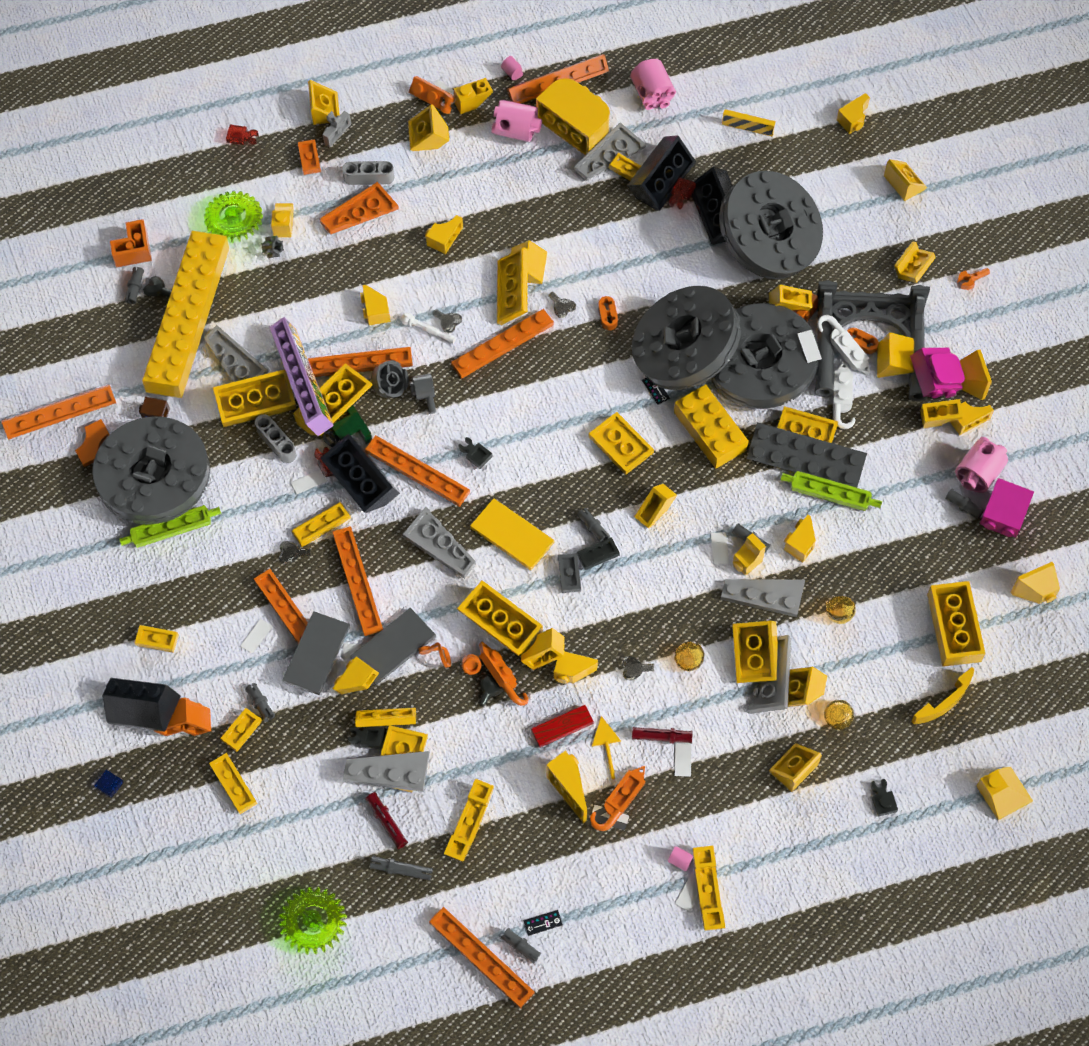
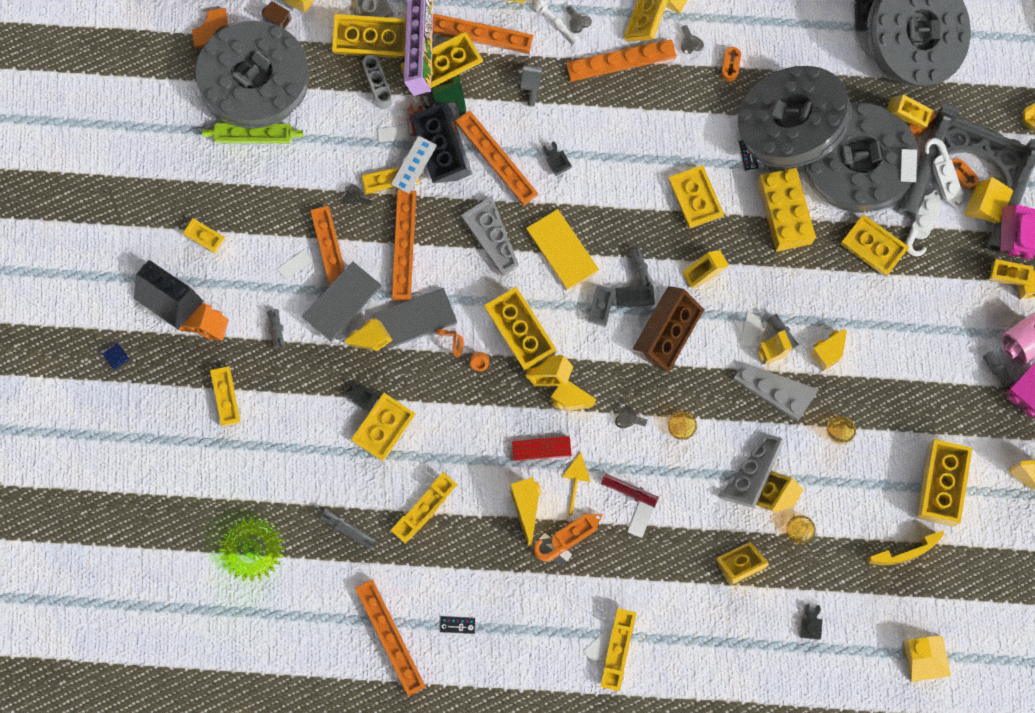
camera: 15 degrees right, 10 degrees up
yellow plate [220,708,262,752] -> none
light grey wing [343,751,430,792] -> none
yellow tile [355,708,416,727] -> none
dark red pin [365,792,408,849] -> none
dark grey cylinder [370,360,409,398] -> none
pearl dark grey rock [478,674,504,707] -> none
orange plate [479,641,529,706] -> none
dark grey pin [500,928,542,964] -> none
bright pink brick [668,846,693,872] -> none
yellow slope [733,621,778,683] -> none
dark grey plate [747,422,867,488] -> none
lime plate [781,471,882,511] -> none
none -> white sticker [391,136,437,194]
none -> reddish brown slope [632,286,705,373]

